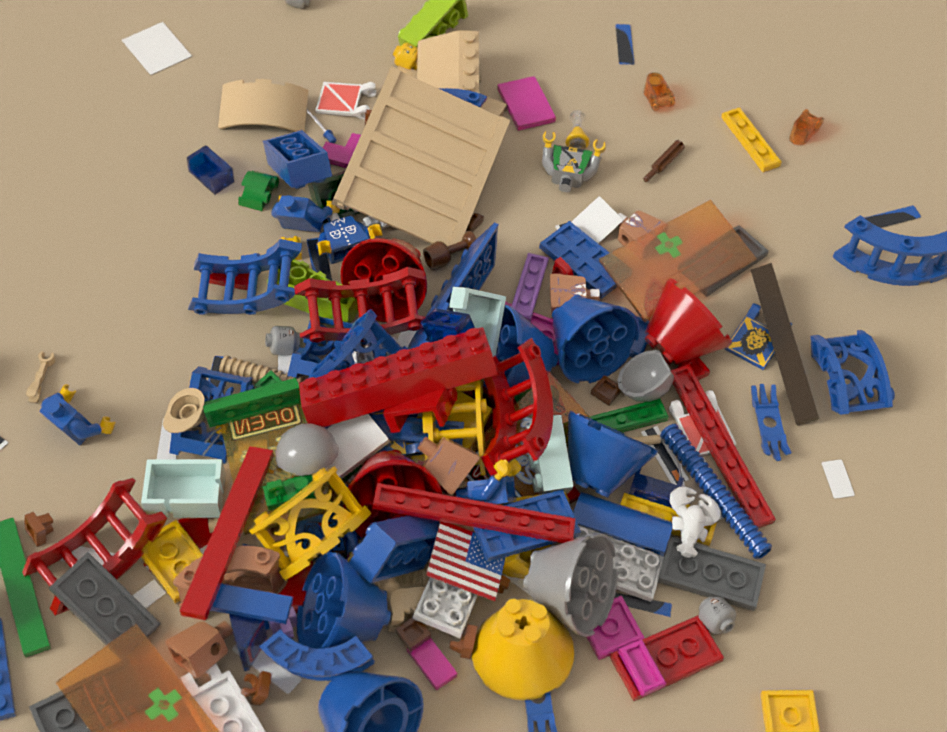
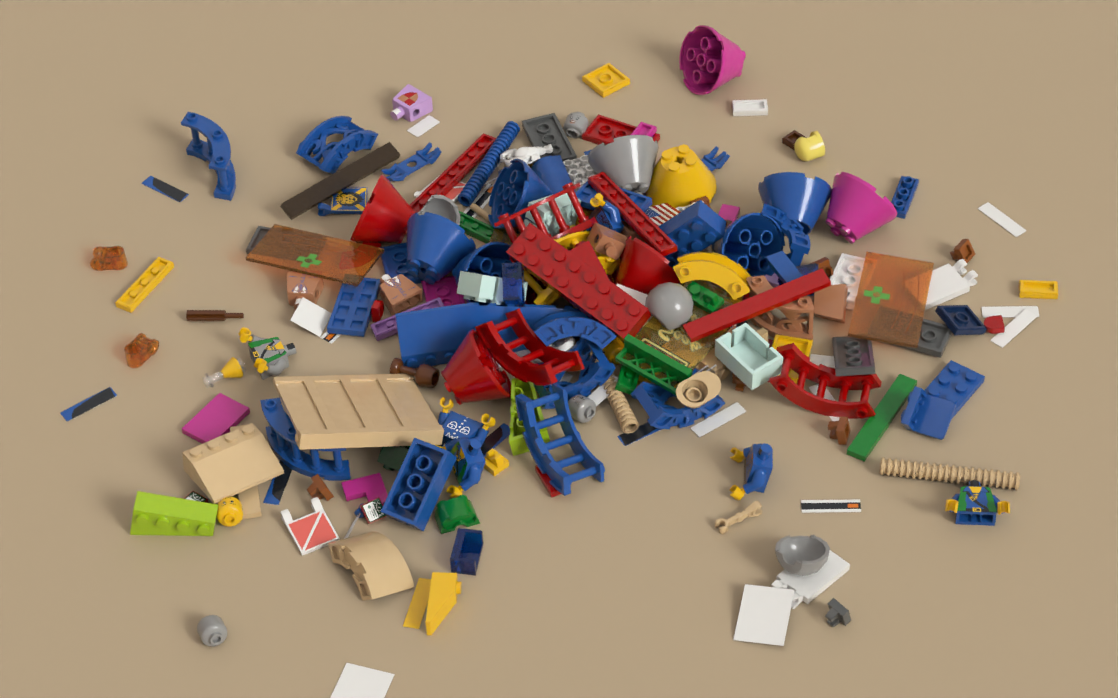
camera: 120 degrees left, 10 degrees down
none -> tile [360,497,386,524]
none -> lavender torso [390,84,433,122]
none -> yellow sticker [403,578,431,629]
none -> yellow slope [425,572,462,635]

